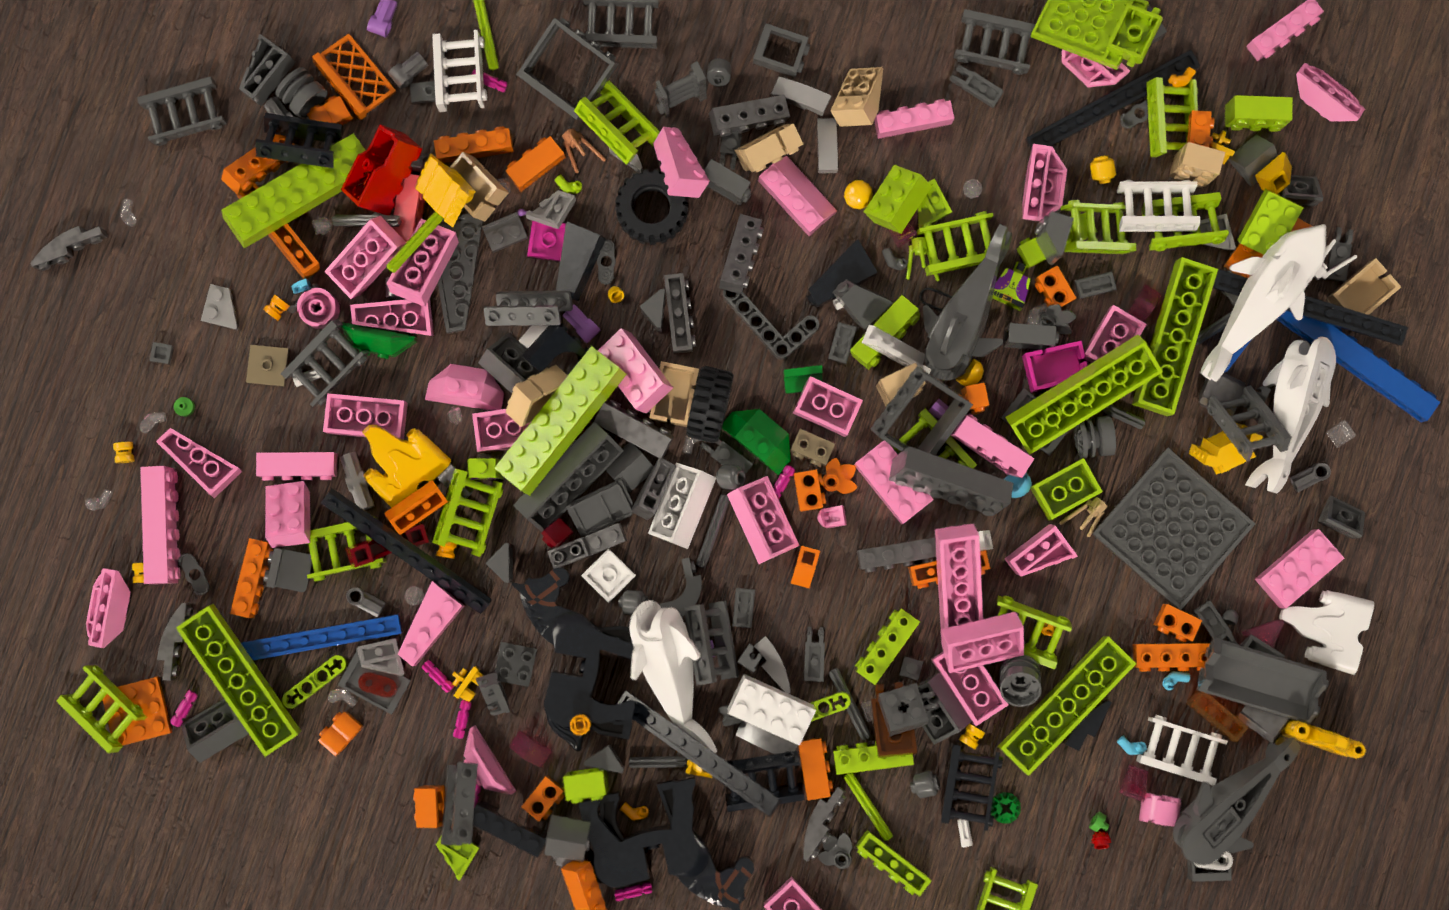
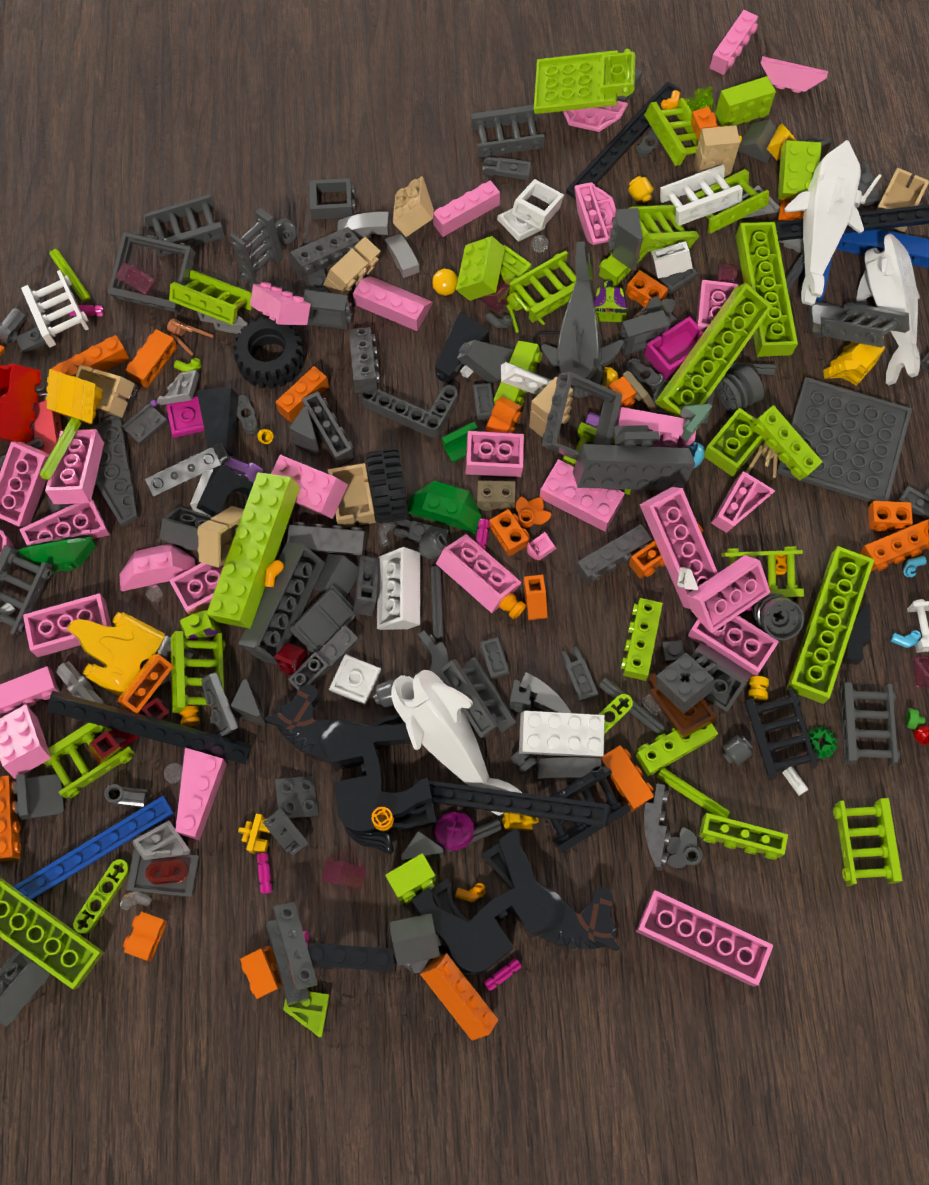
camera: 20 degrees left, 15 degrees down
dark pink axle [422,660,454,693] -> none
bright pink wedge [463,725,516,795] -> none
orange brick [521,775,565,821] -> none
none -> clear pink slope [115,262,154,295]
none -> dark grey wing [201,672,238,737]
none -> light orange arm [264,560,284,587]
none -> orange brick [275,366,329,423]
none -> magenta tile [434,812,475,851]
none -> orange brick [485,396,522,434]
none -> white plate [497,208,546,242]
none -> light orange wheel [499,593,526,620]
none -> white window [511,179,564,230]
none -> dark grey bracket [613,425,660,447]
none -> dark tan plate [623,371,658,413]
none -> dark grey piece [627,358,664,389]
none -> white slope [651,241,693,279]
none -> white slope [677,567,698,590]
none -> sand green slope [680,404,712,441]
none -> clear neon green hips [685,85,714,112]
none -> lime brick [751,405,822,481]
none -> dark grey fence [839,682,900,766]

